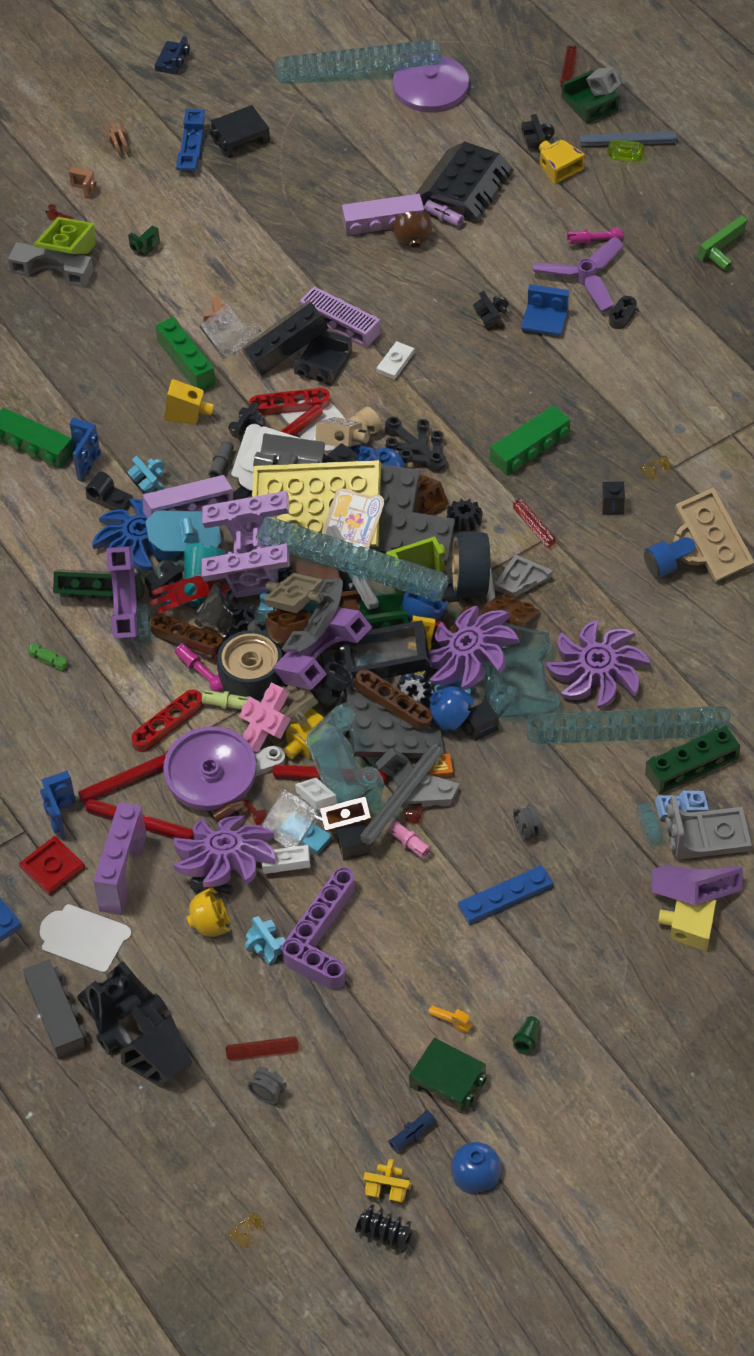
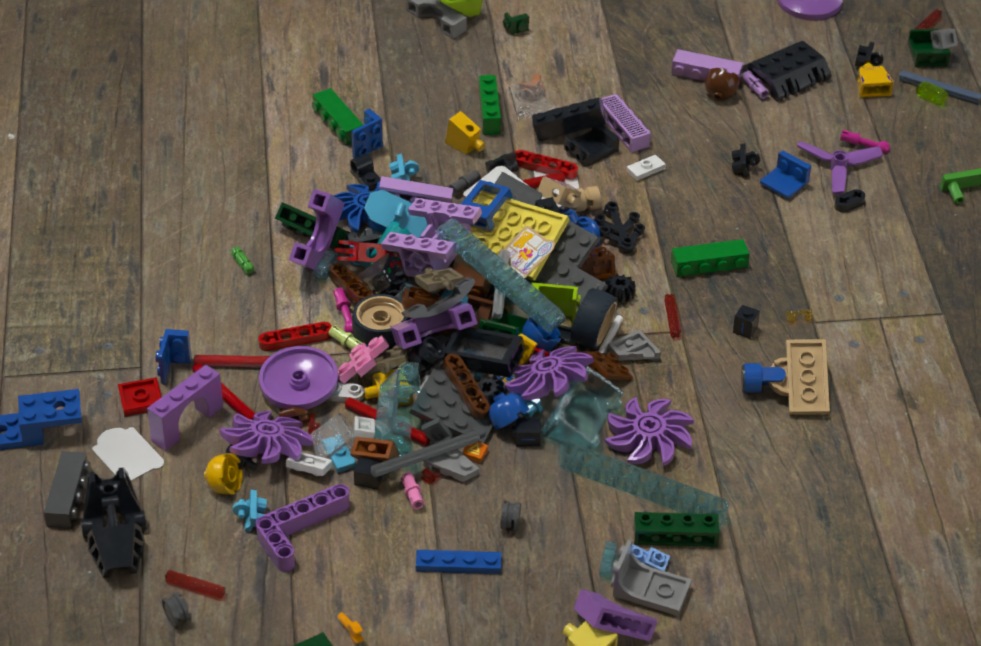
camera: 25 degrees right, 10 degrees down
none -> blue window [461,180,514,231]

